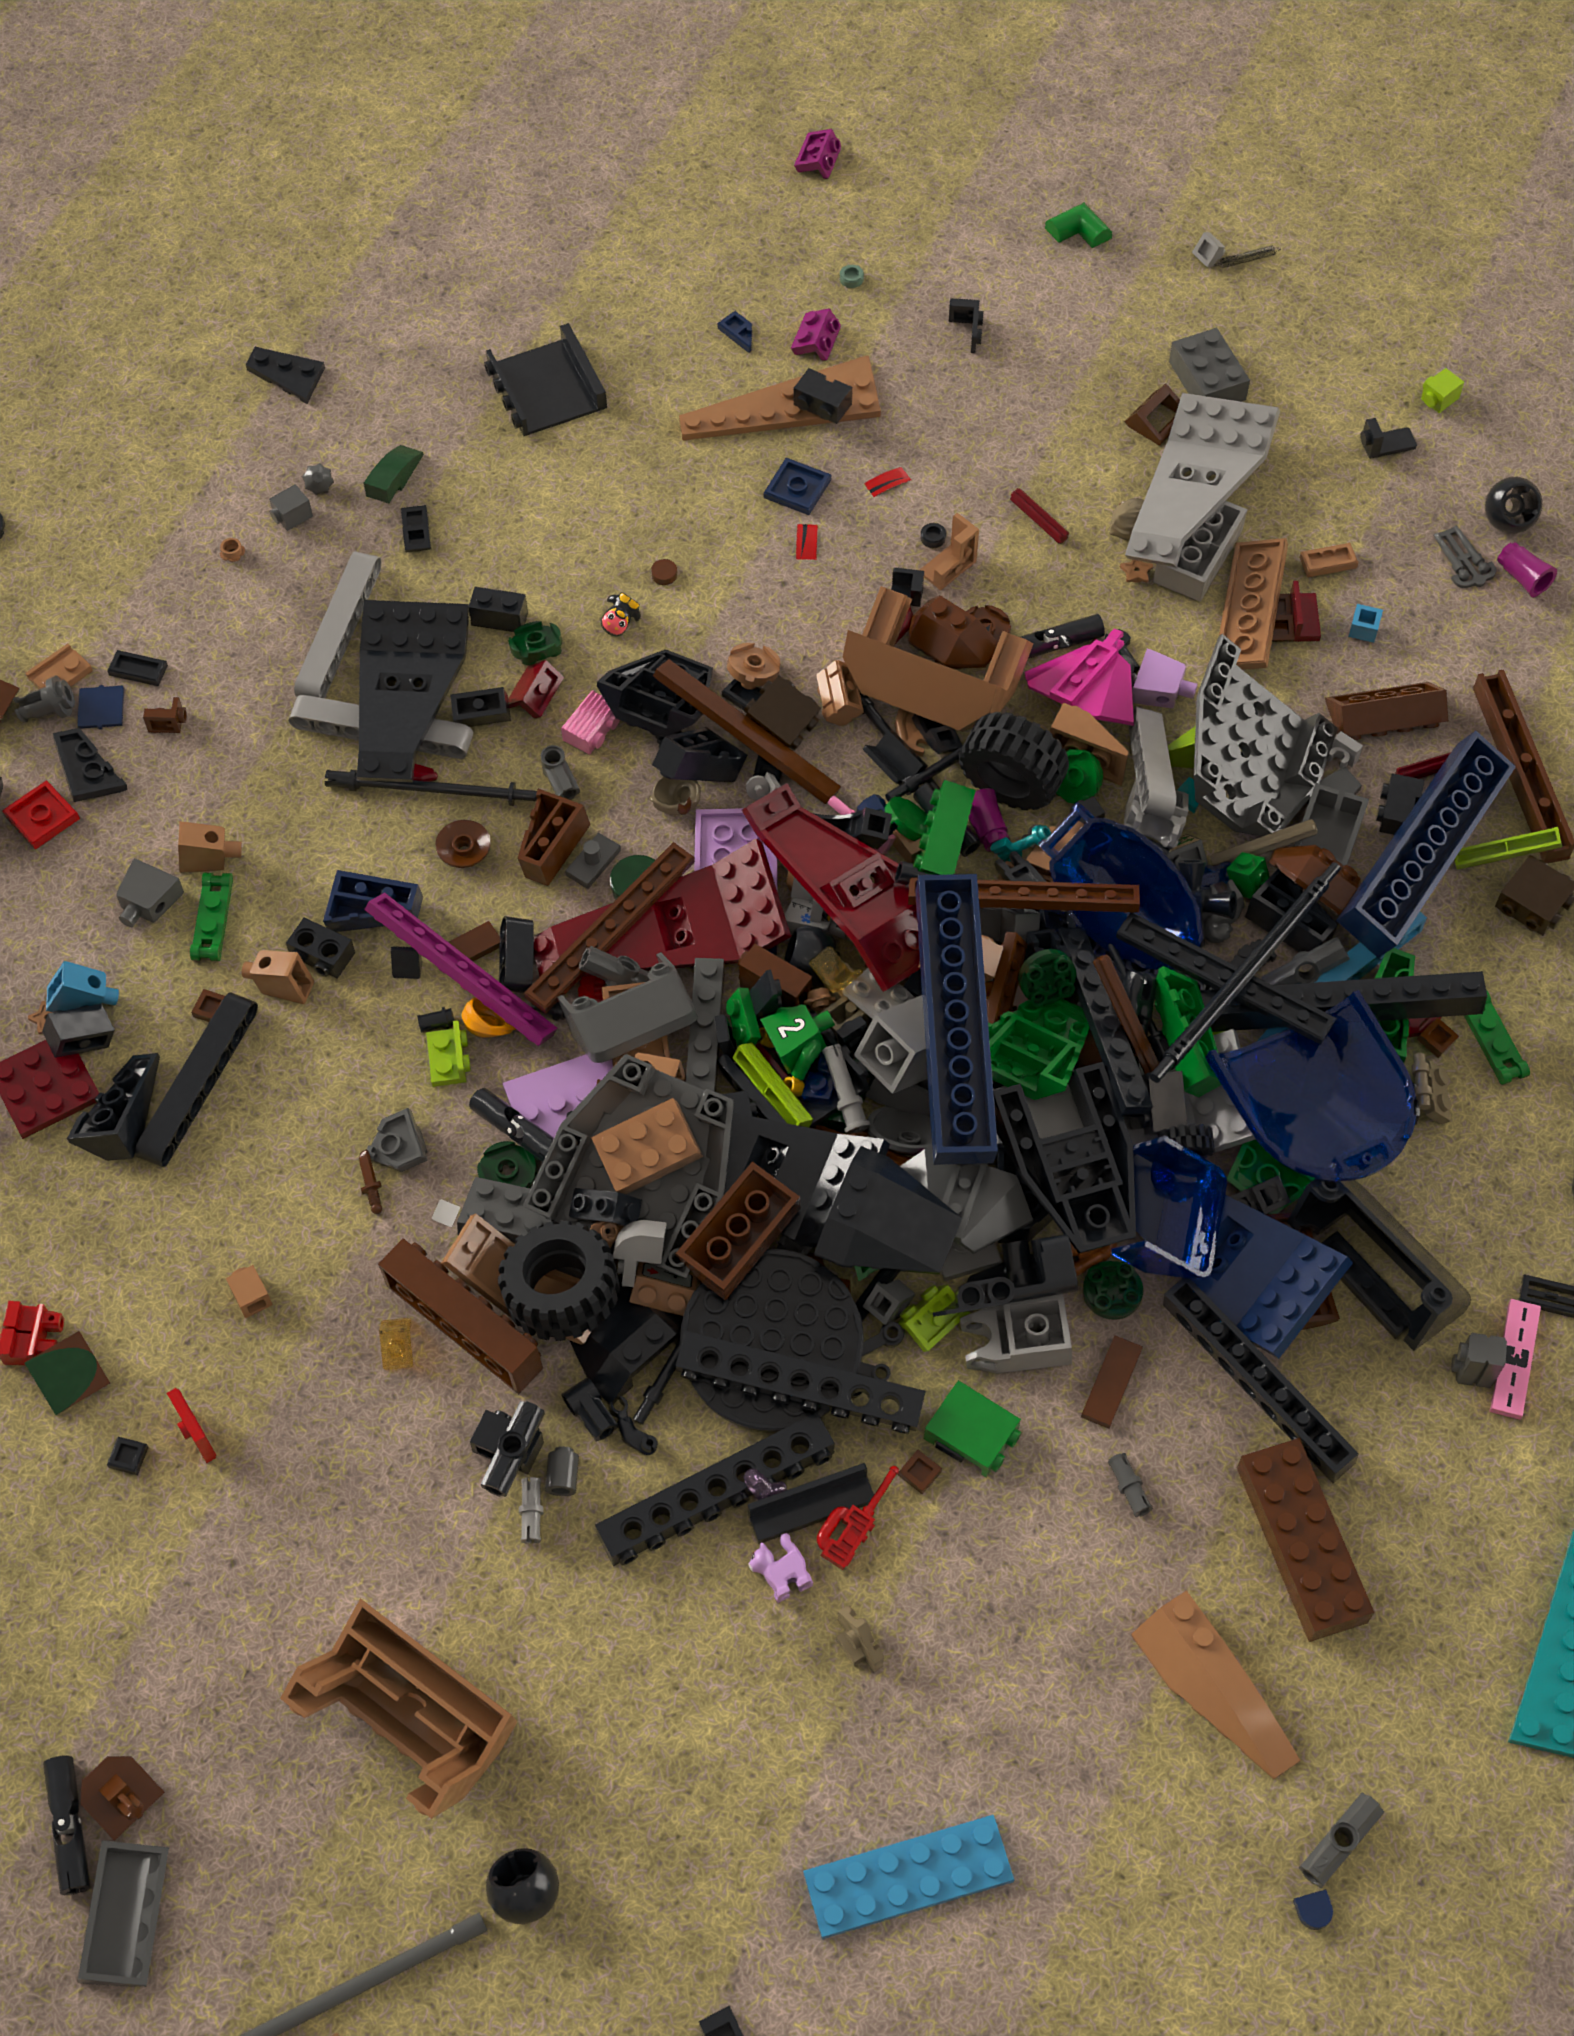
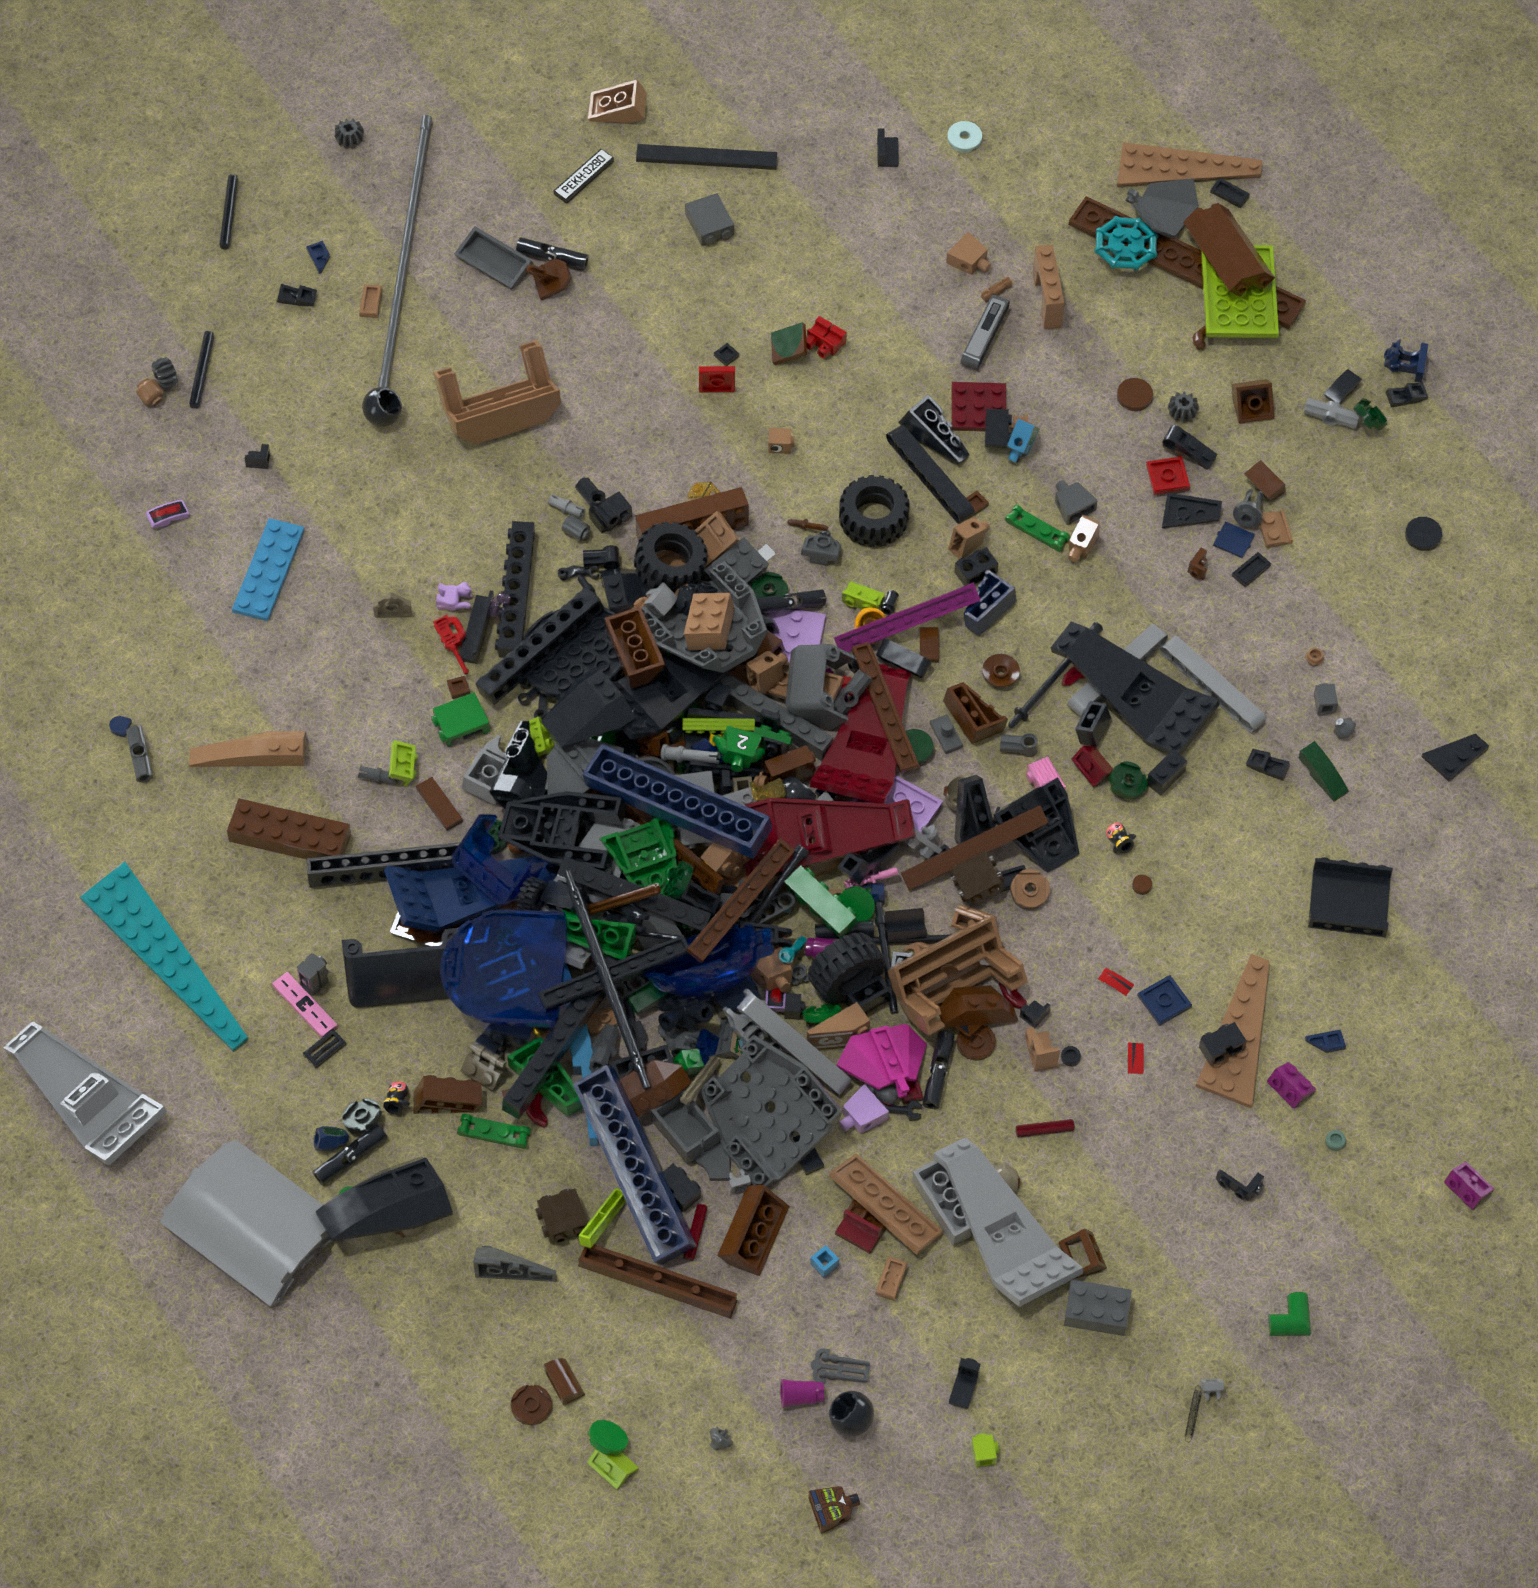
camera: 120 degrees right, 0 degrees up
none -> black animal [383,1081,410,1115]
none -> lime bracket [389,740,417,786]
none -> reddish brown wedge [413,1075,482,1114]
none -> black tyre [839,475,910,547]

